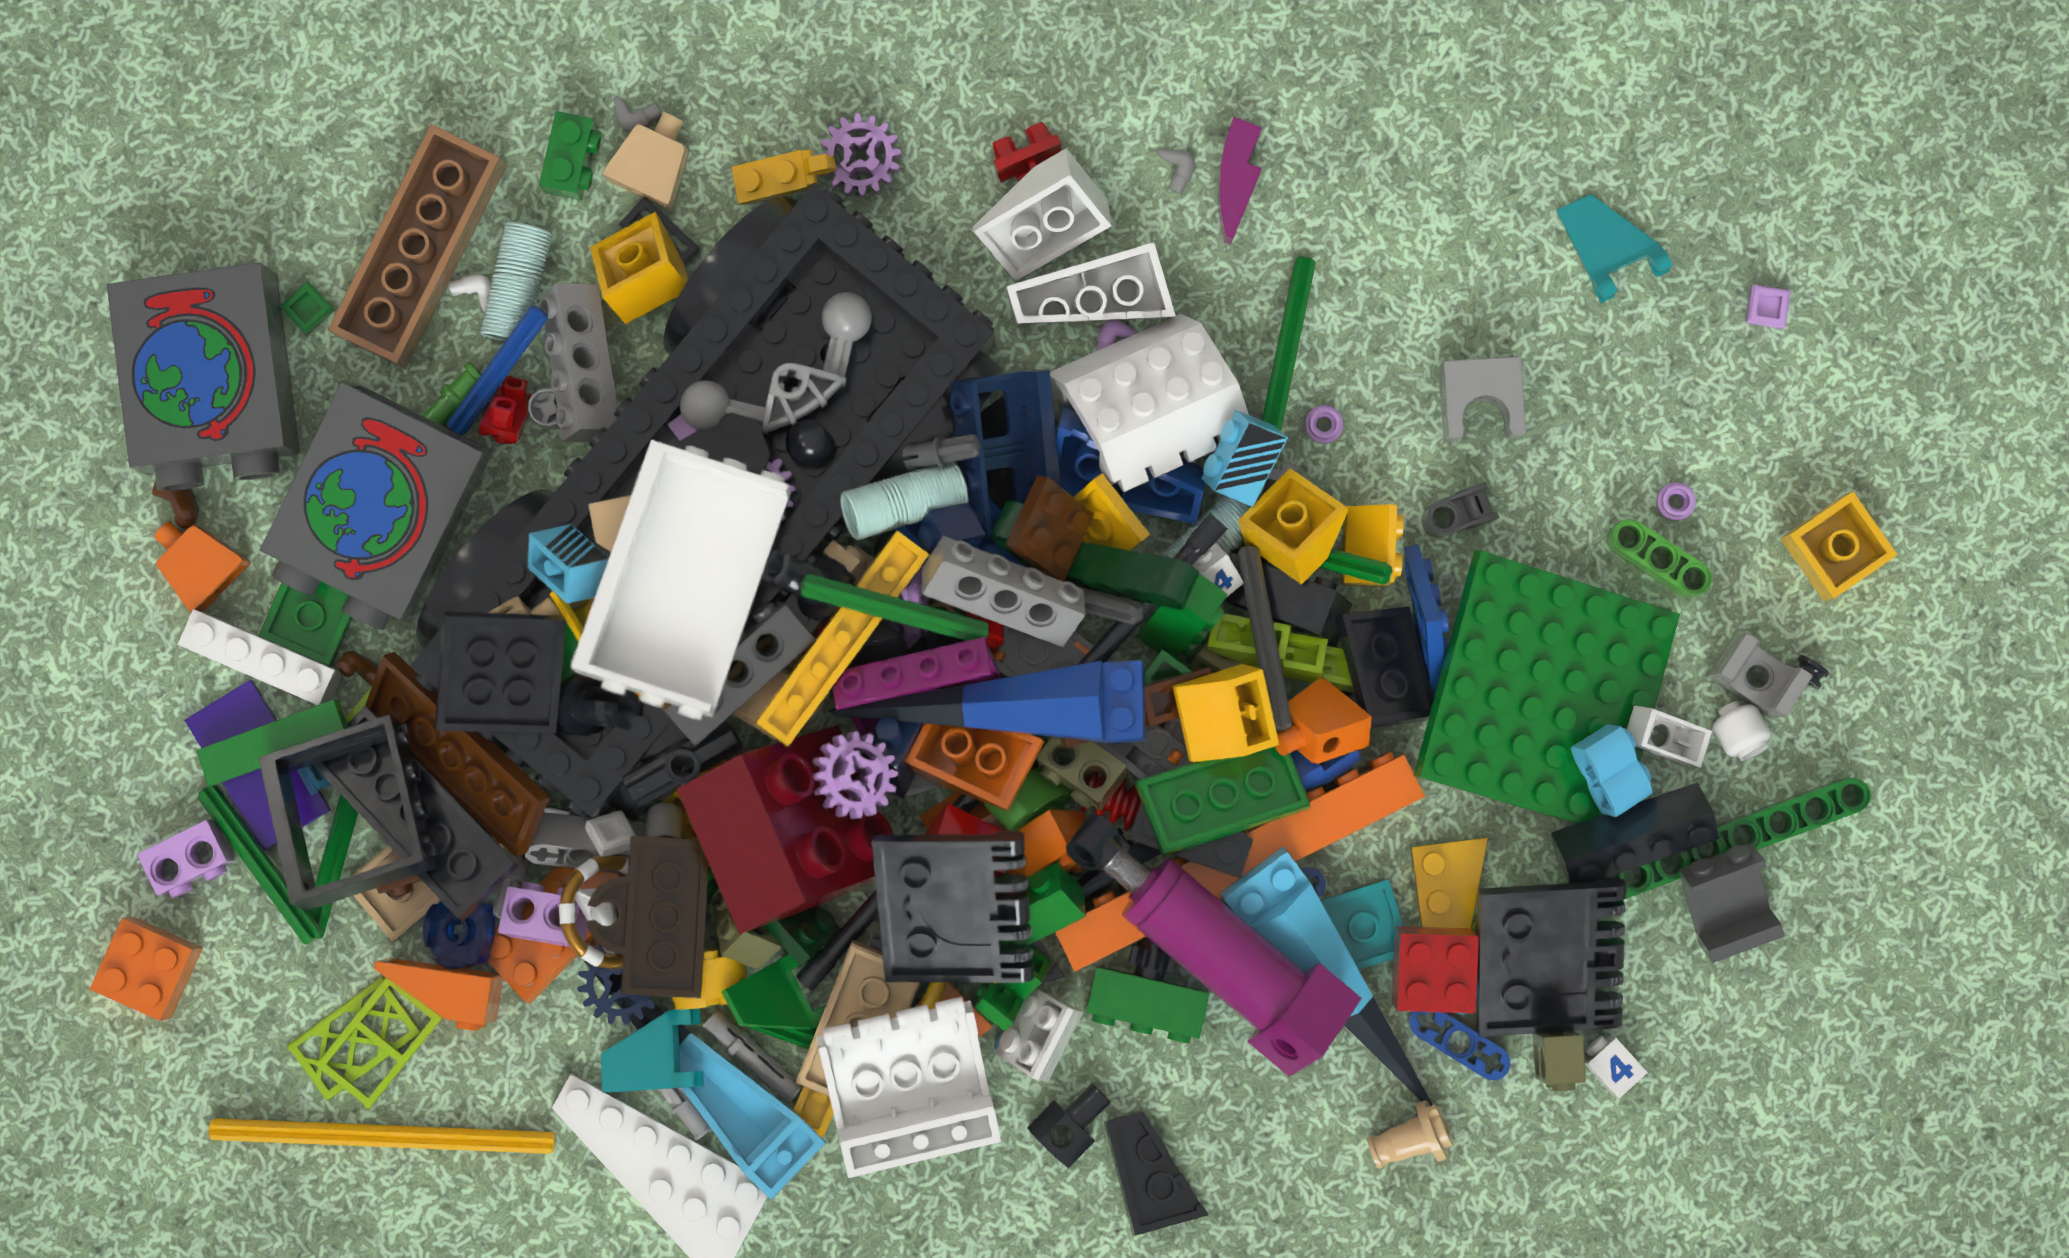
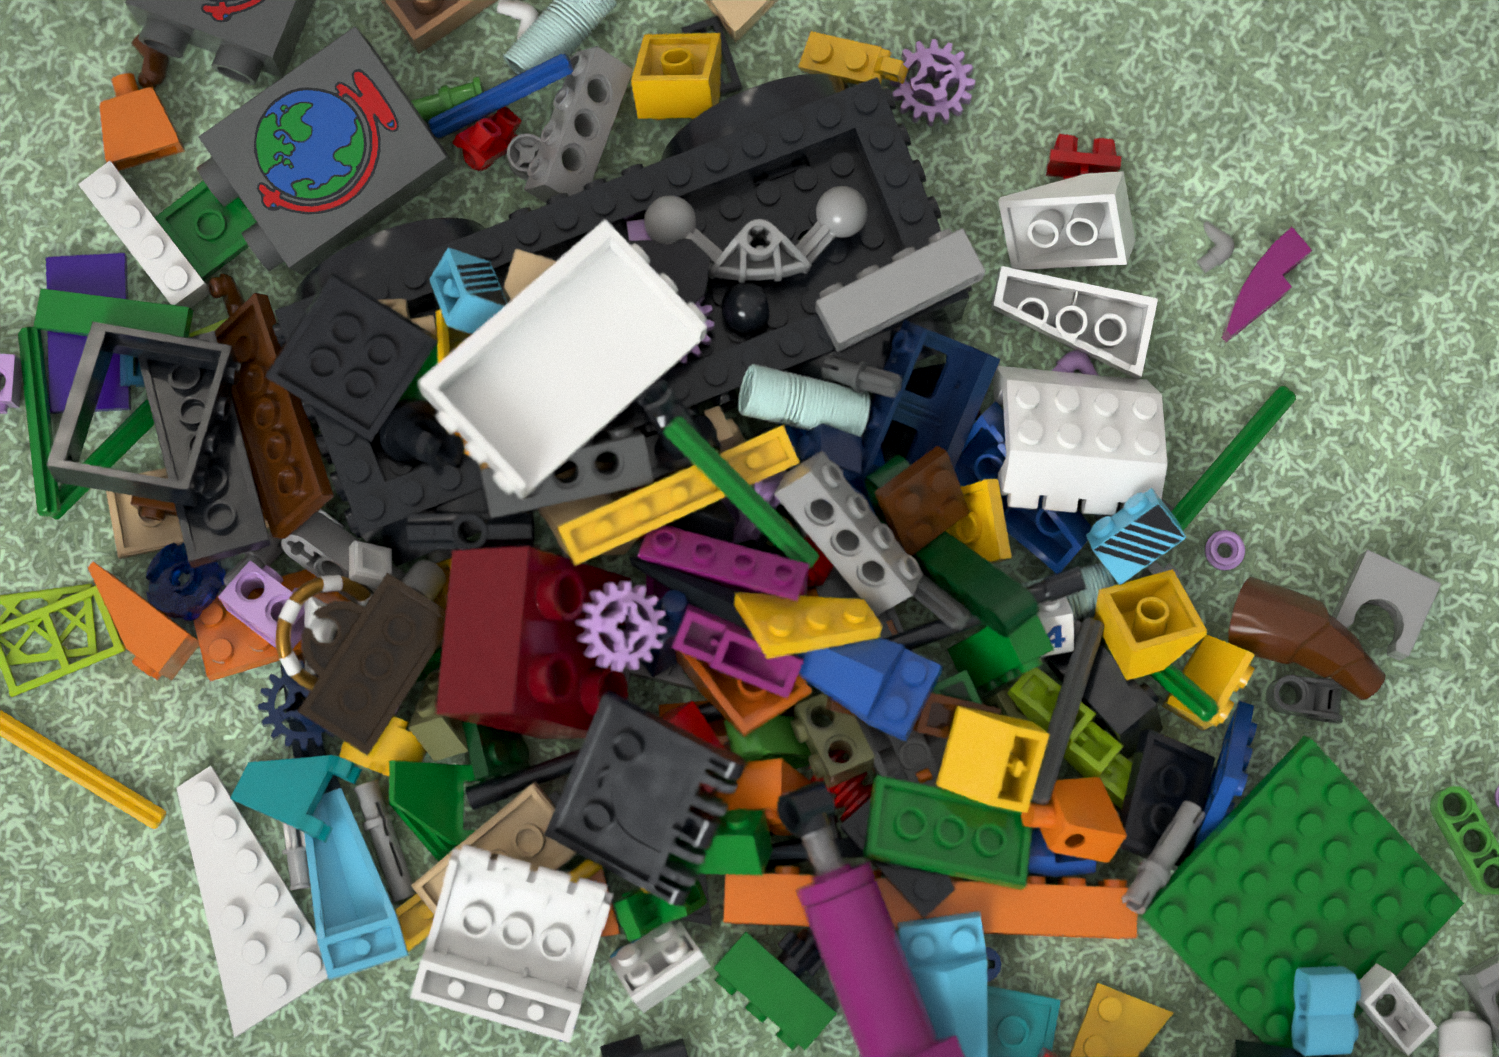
camera: 25 degrees right, 5 degrees down
none -> magenta slope [672,604,803,698]
none -> yellow wing [734,593,882,659]
none -> light grey brick [815,228,985,352]
none -> light grey pin [1122,801,1206,914]
none -> reddish brown piece [1228,577,1386,700]

